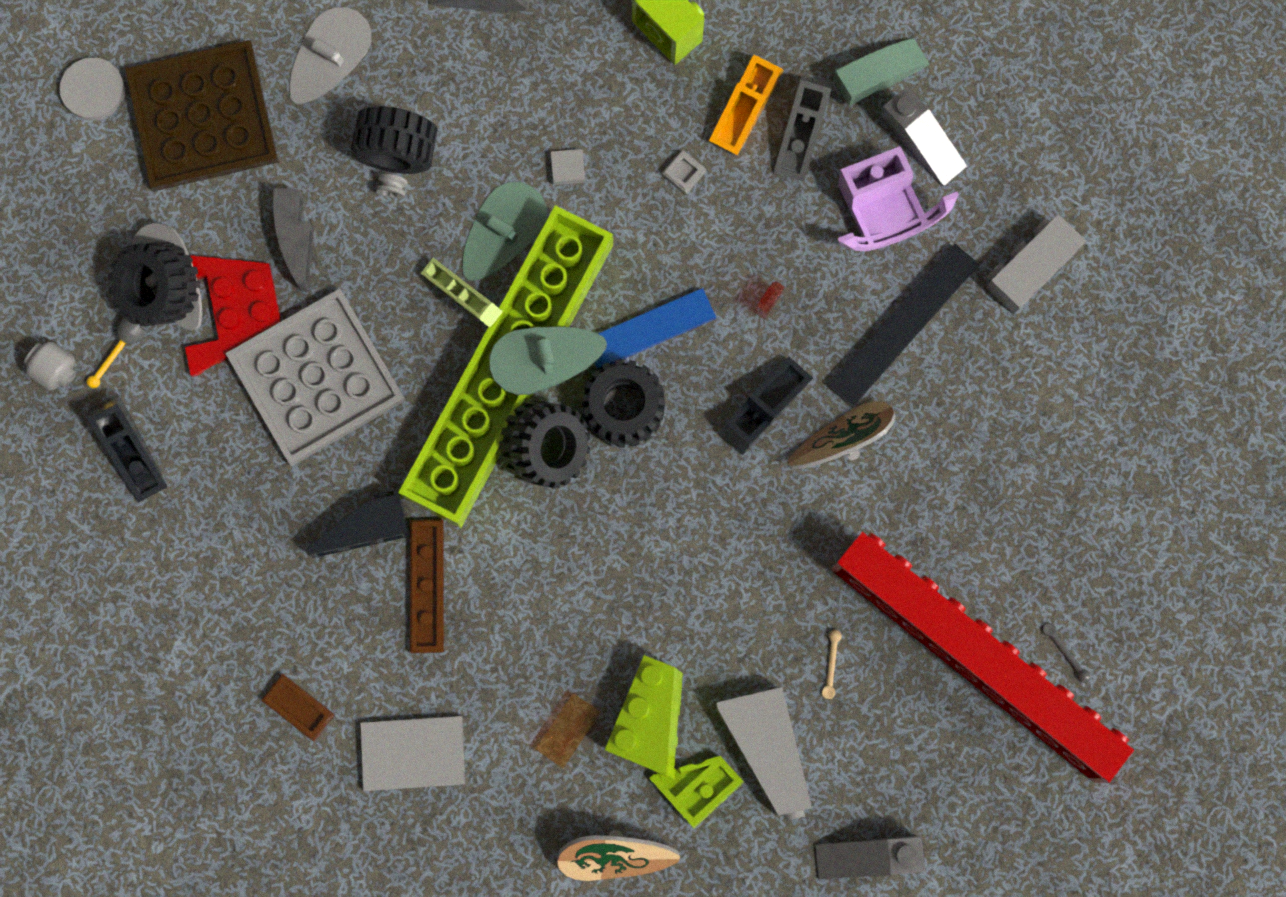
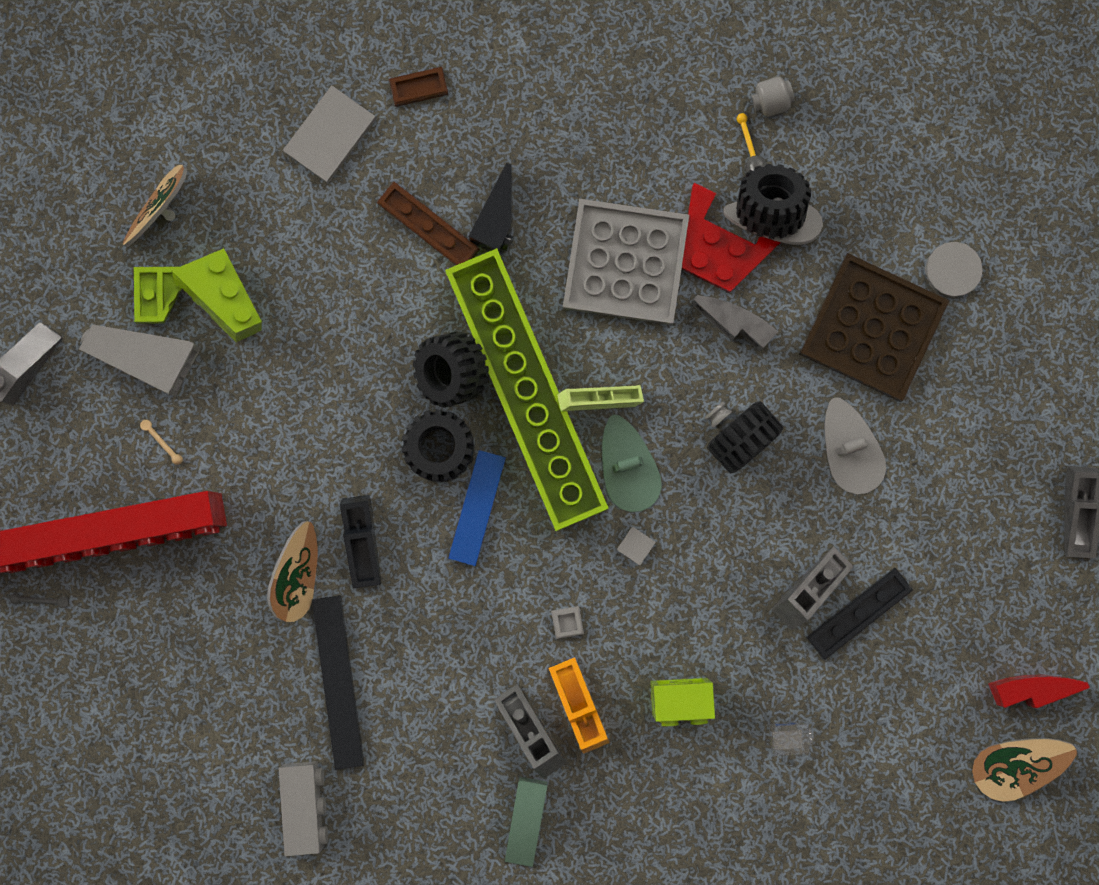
camera: 140 degrees right, 5 degrees up
black slope [87,394,168,503] -> none
sand green shield [489,327,607,395] -> none
clear orange tile [535,693,601,769] -> none
clear red tile [755,281,785,320] -> none
lavender piece [838,146,959,251] -> none
slope [879,86,967,187] -> none

